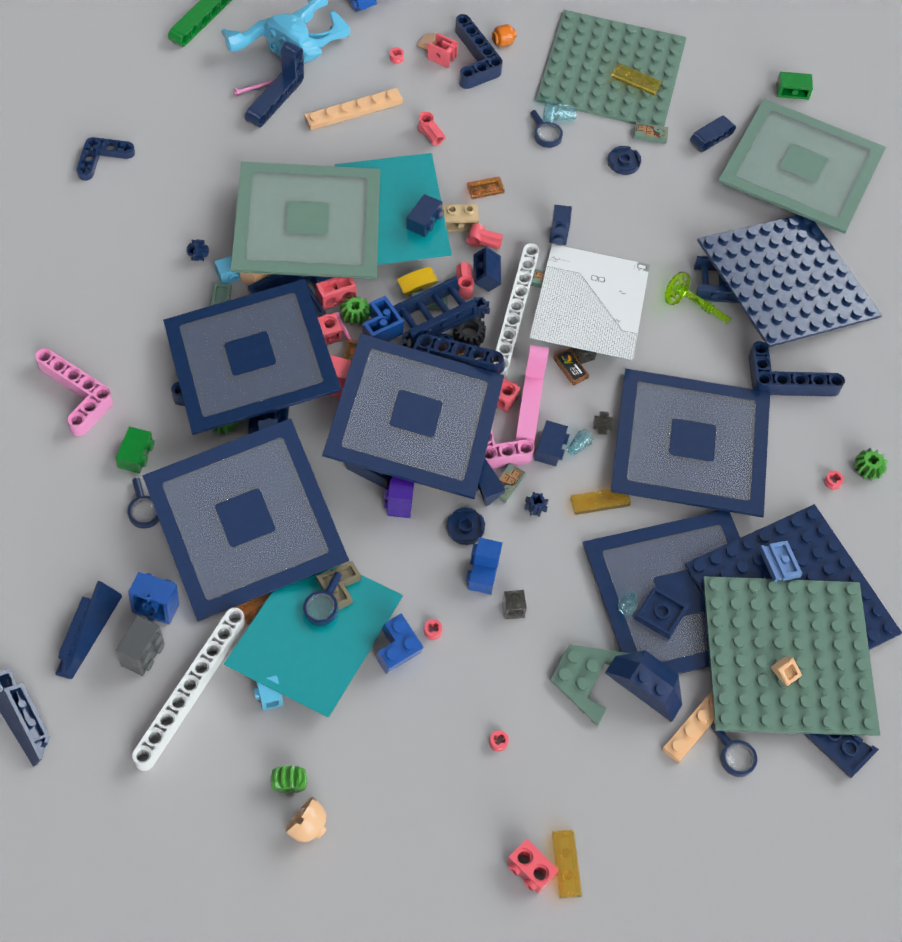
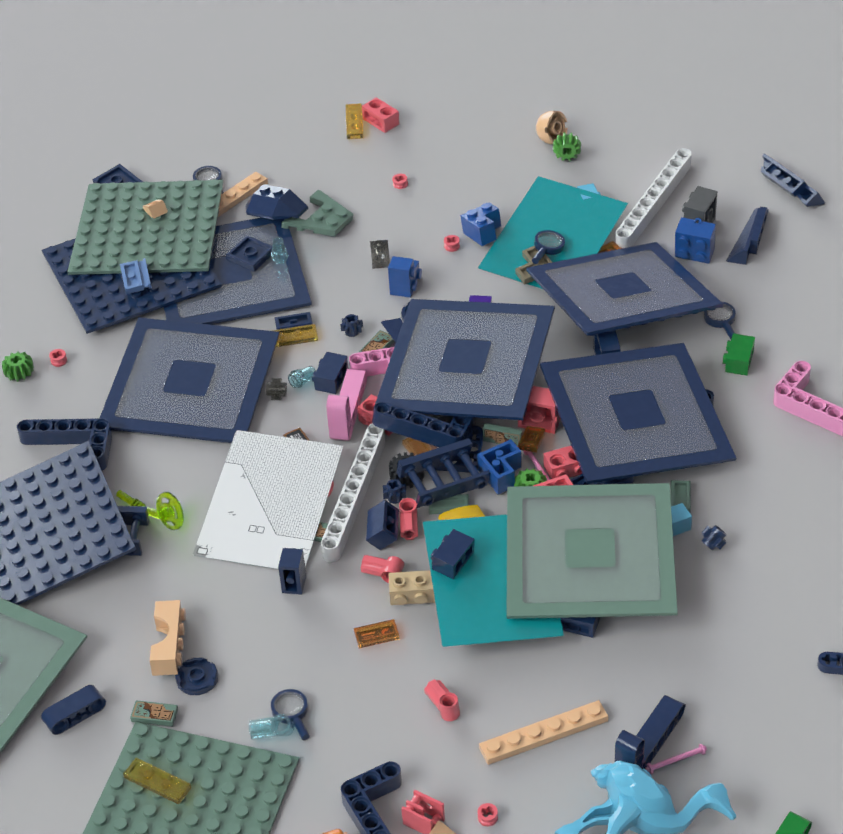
camera: 170 degrees left, 15 degrees down
none -> light nougat arch [150,600,186,676]
none -> dark blue tile [274,312,313,334]

